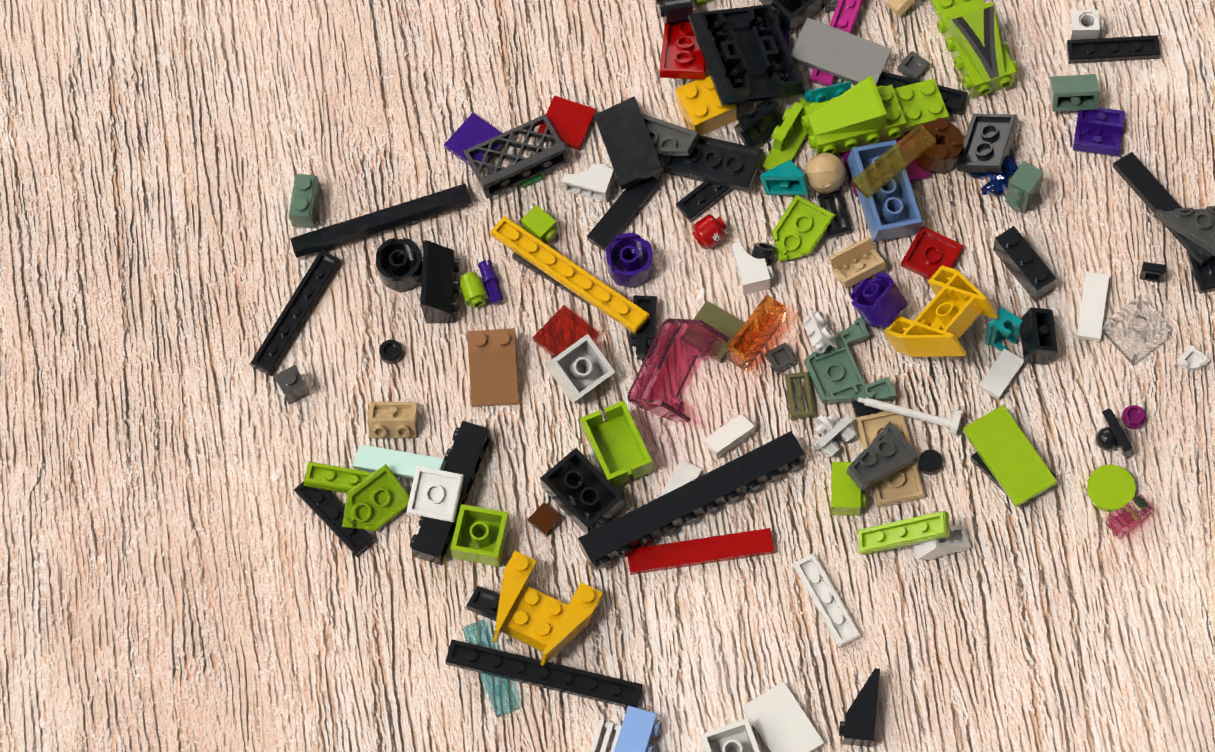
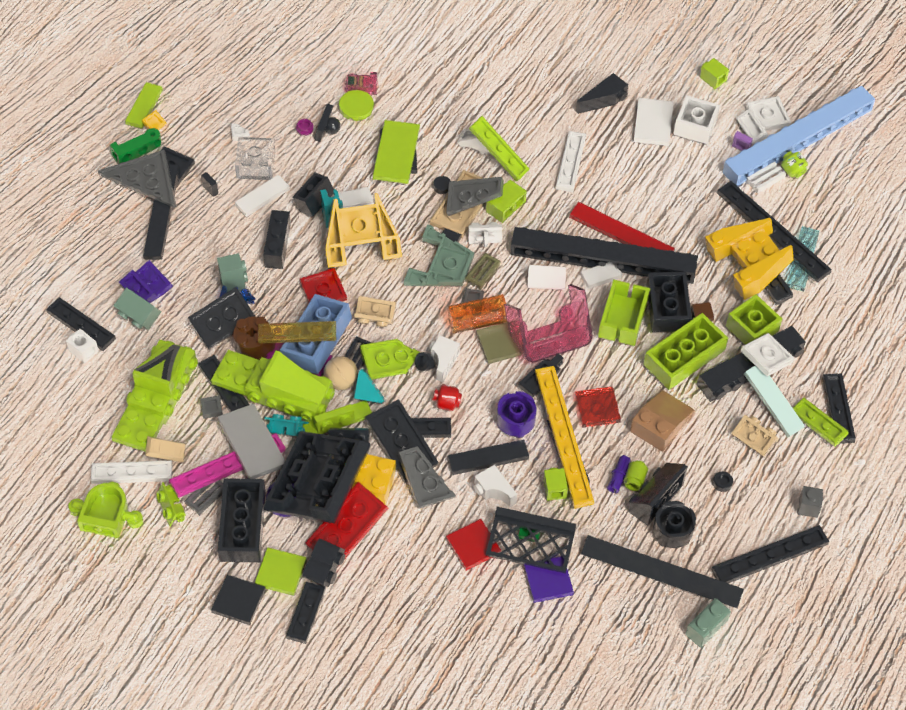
camera: 150 degrees left, 10 degrees down
lime tile [342,464,410,531] -> none
white brick [545,334,615,403] -> none
black tile [594,96,664,190] -> none
white hinge [803,307,837,353] -> none
dark purple brick [851,273,908,328] -> none
white piece [857,397,962,435] -> none
none -> lime brick [643,313,728,390]

